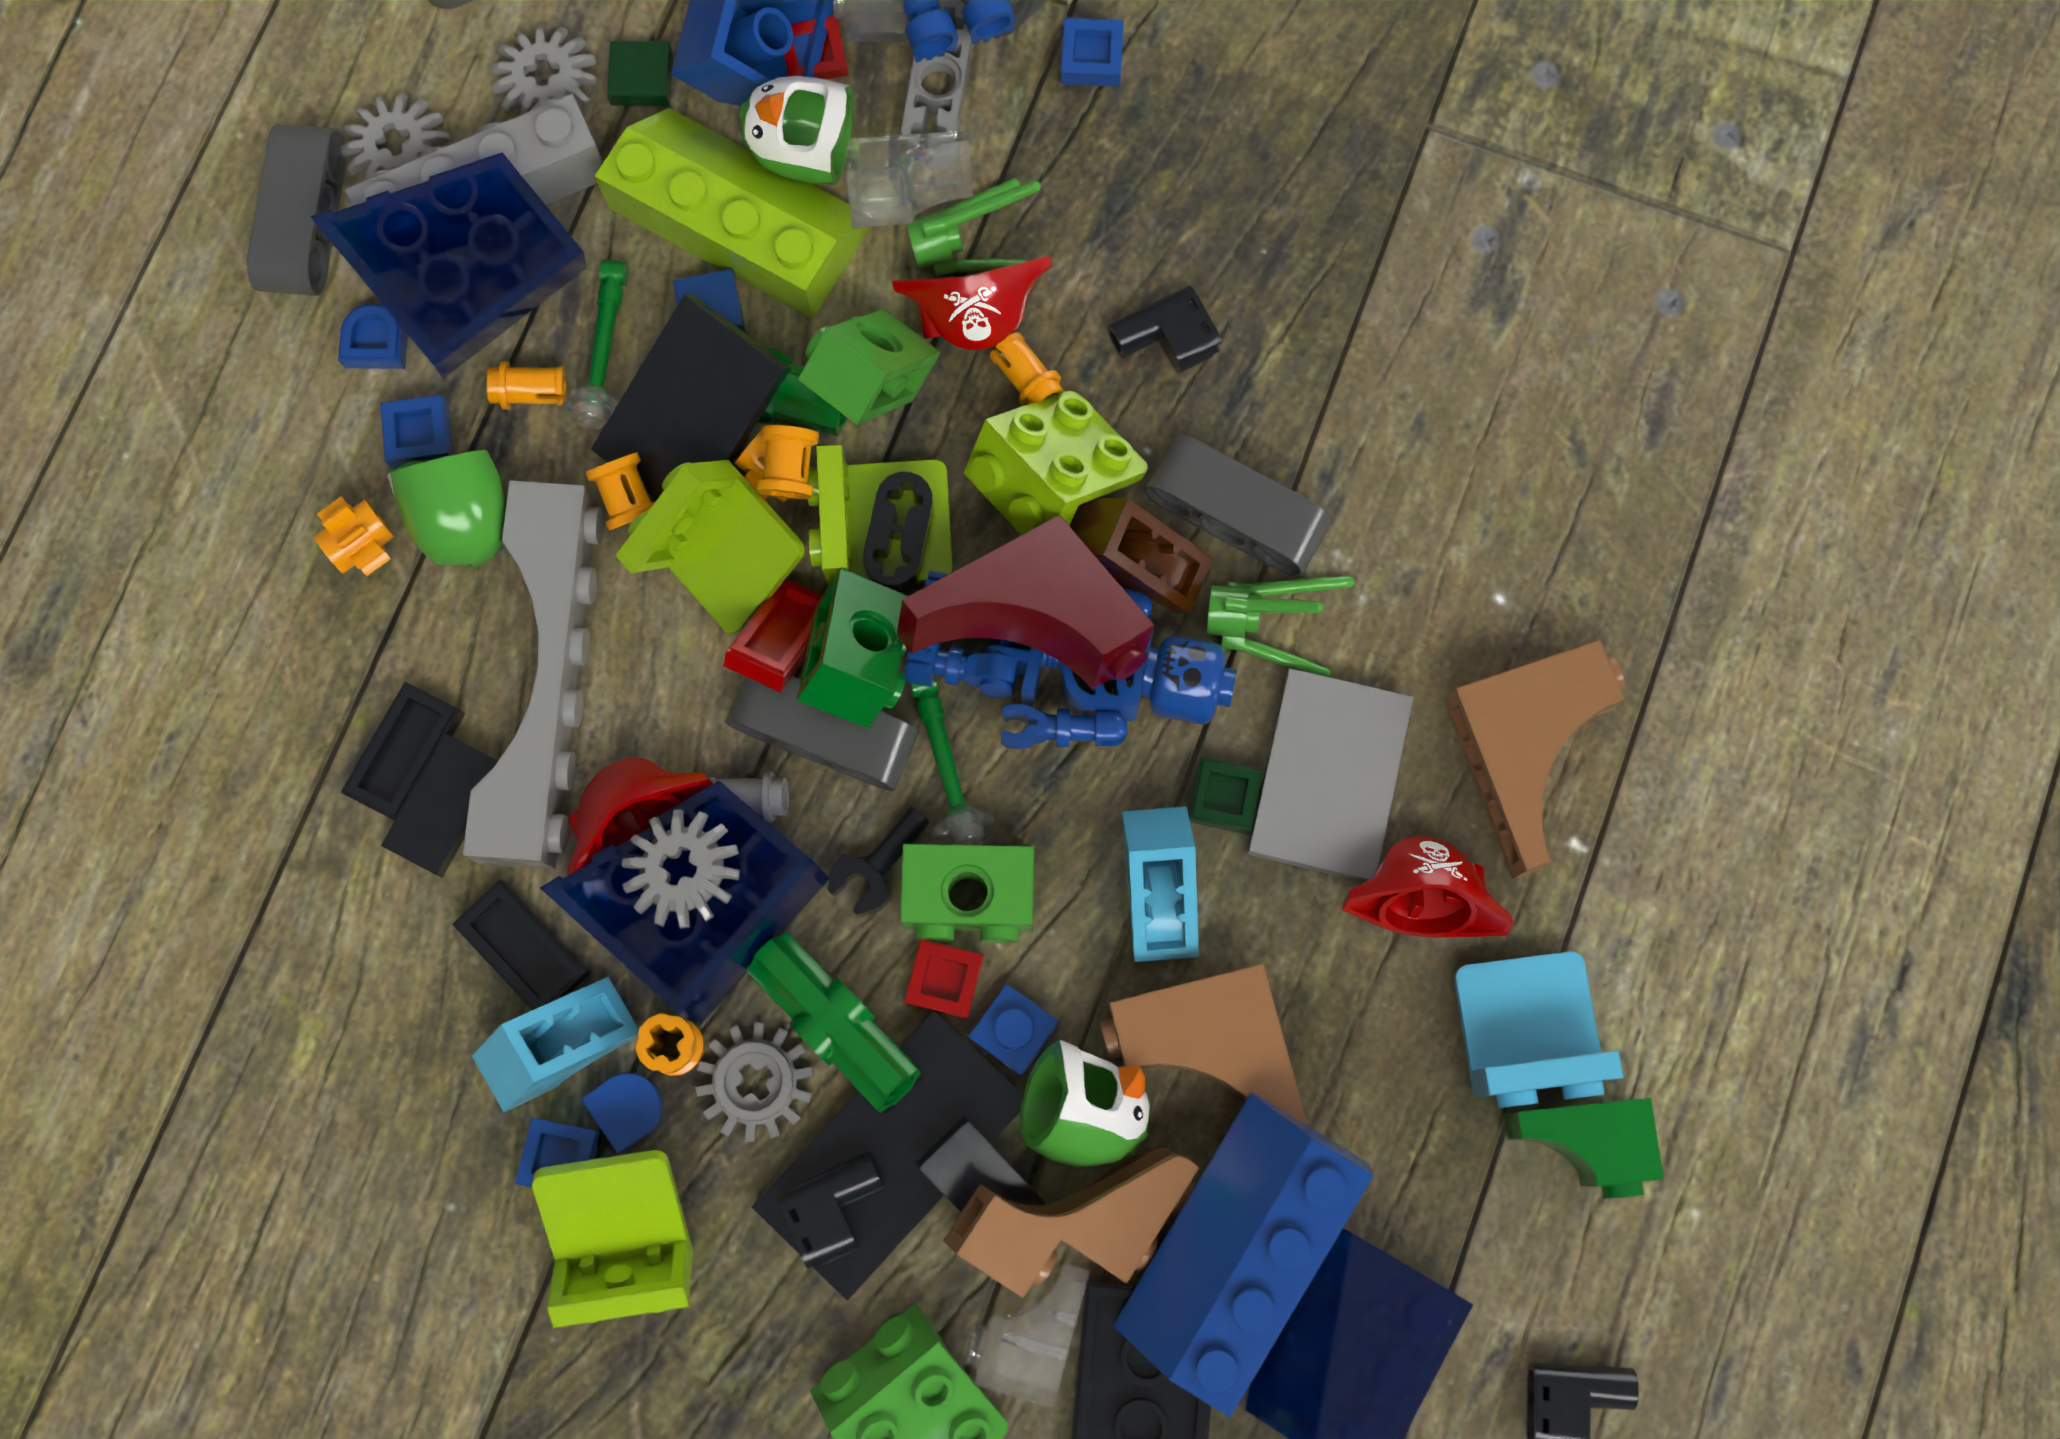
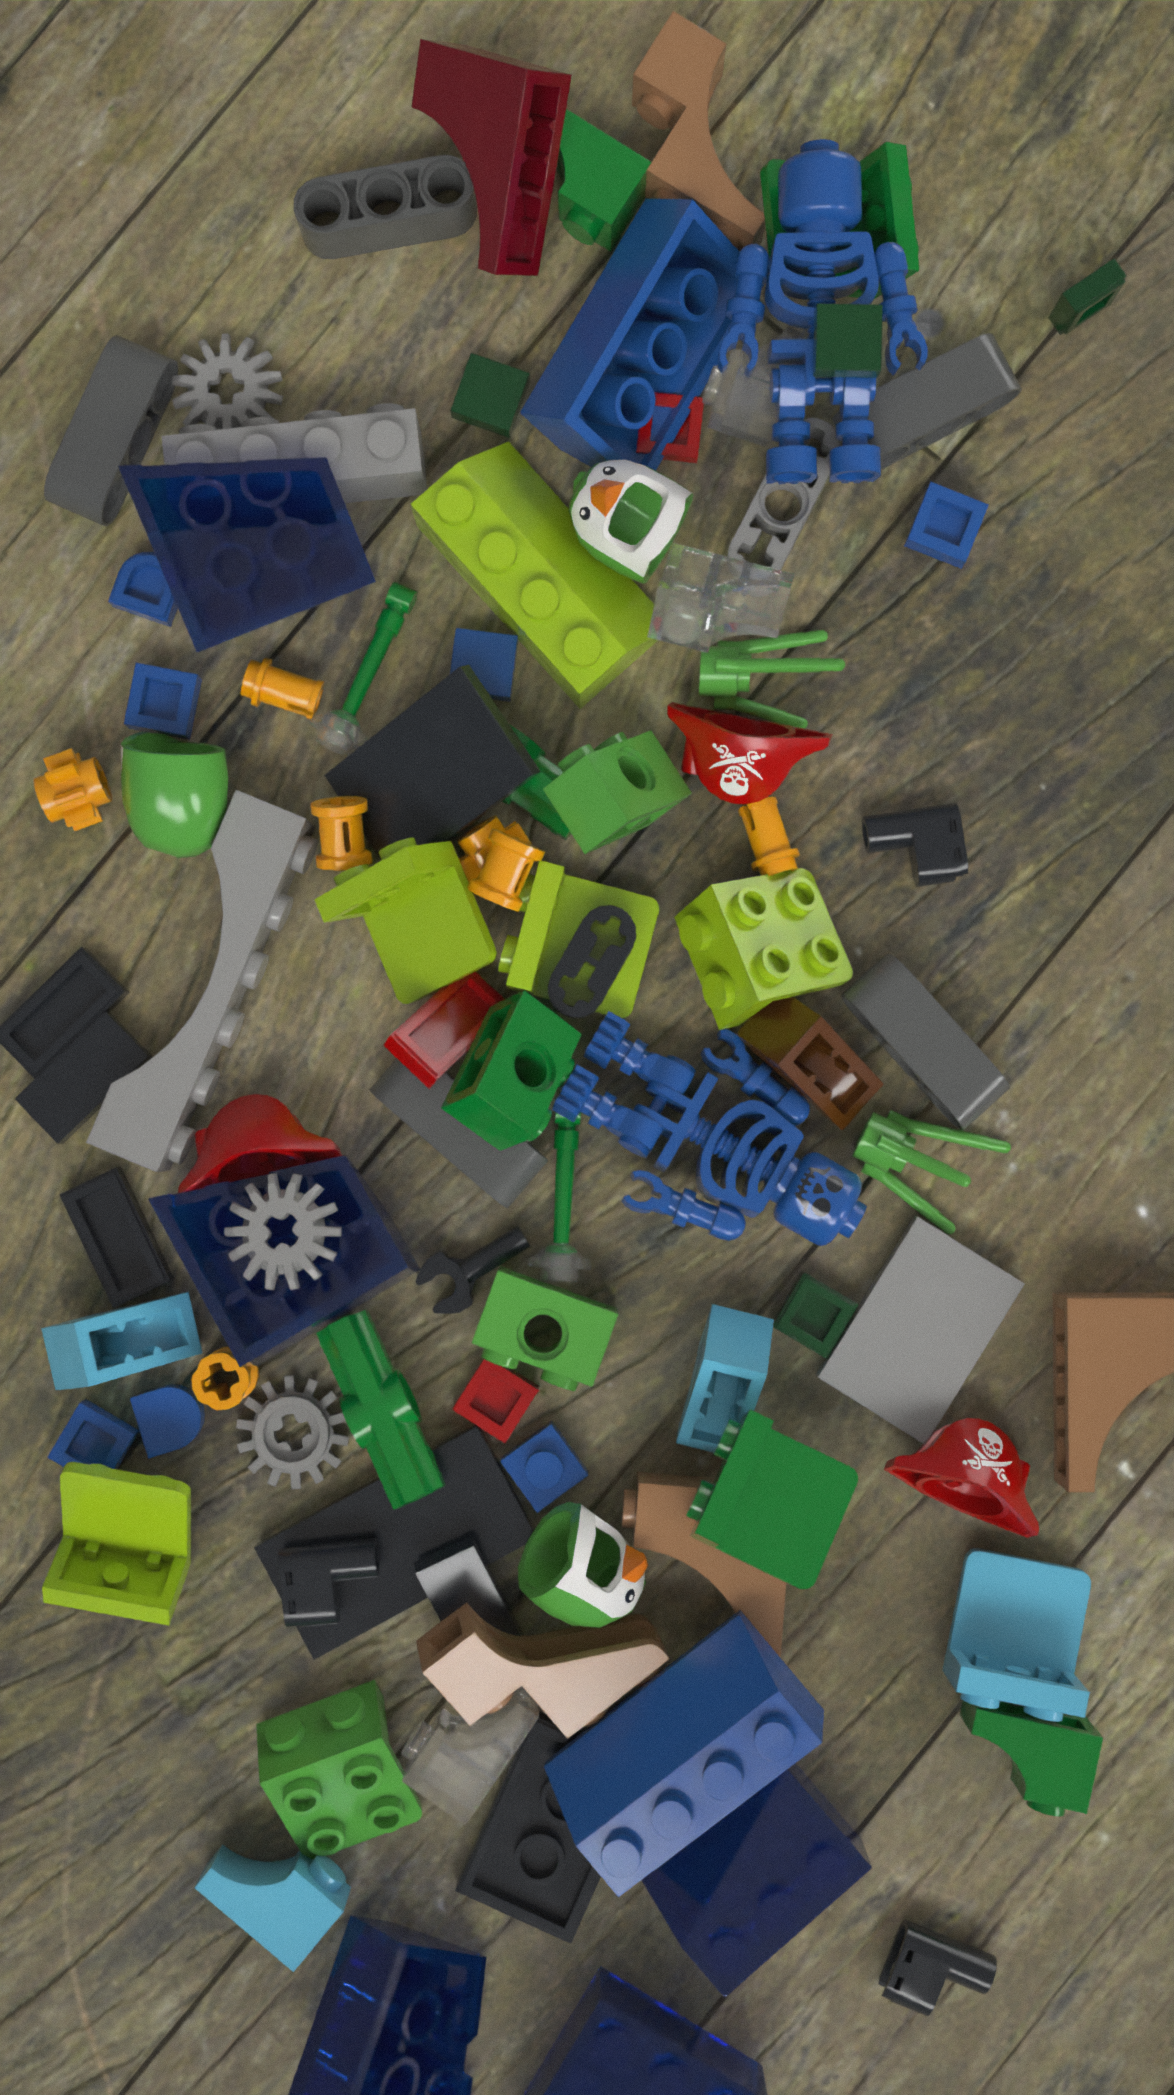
camera: 20 degrees right, 10 degrees up
light grey gear [490,24,597,115] -> none
light grey pin [705,771,789,823] -> none
dark red arch [896,515,1155,689] -> none
none -> green bracket [686,1409,858,1590]

